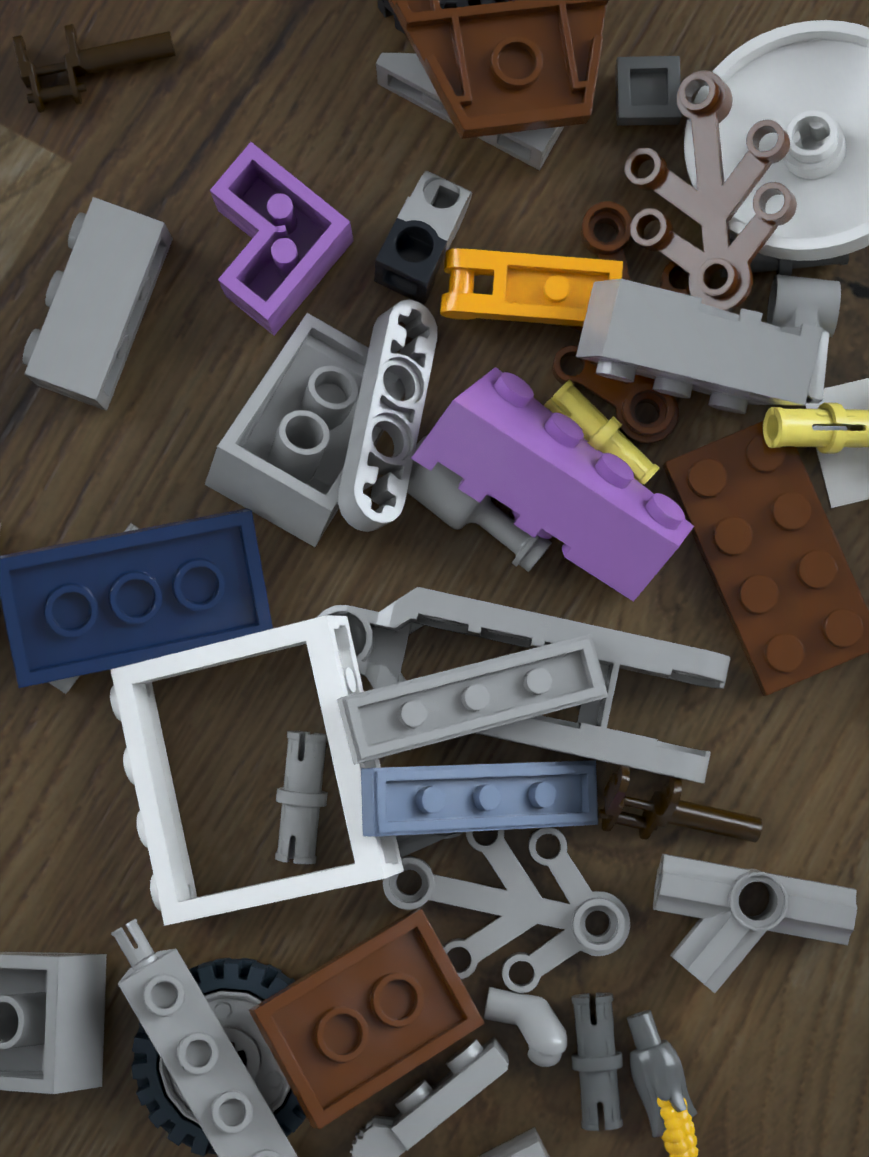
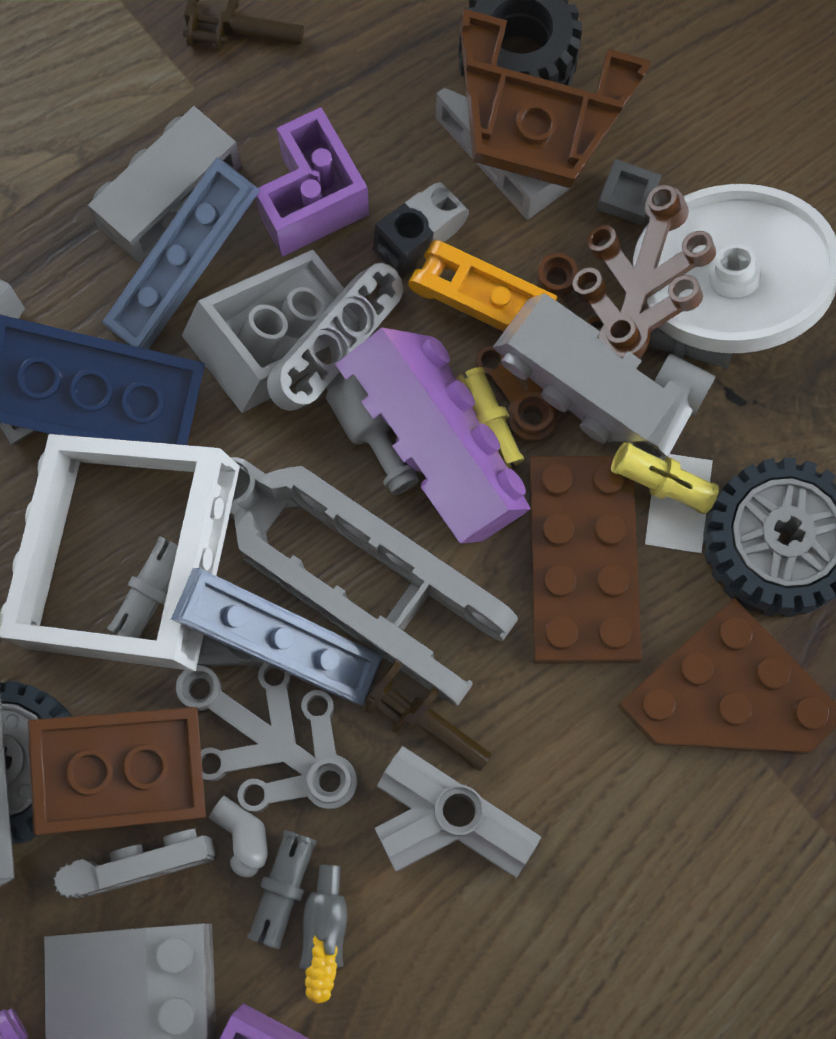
camera: 20 degrees right, 10 degrees down
light grey tile [337,634,608,765] -> none
none -> sand blue tile [101,157,260,350]

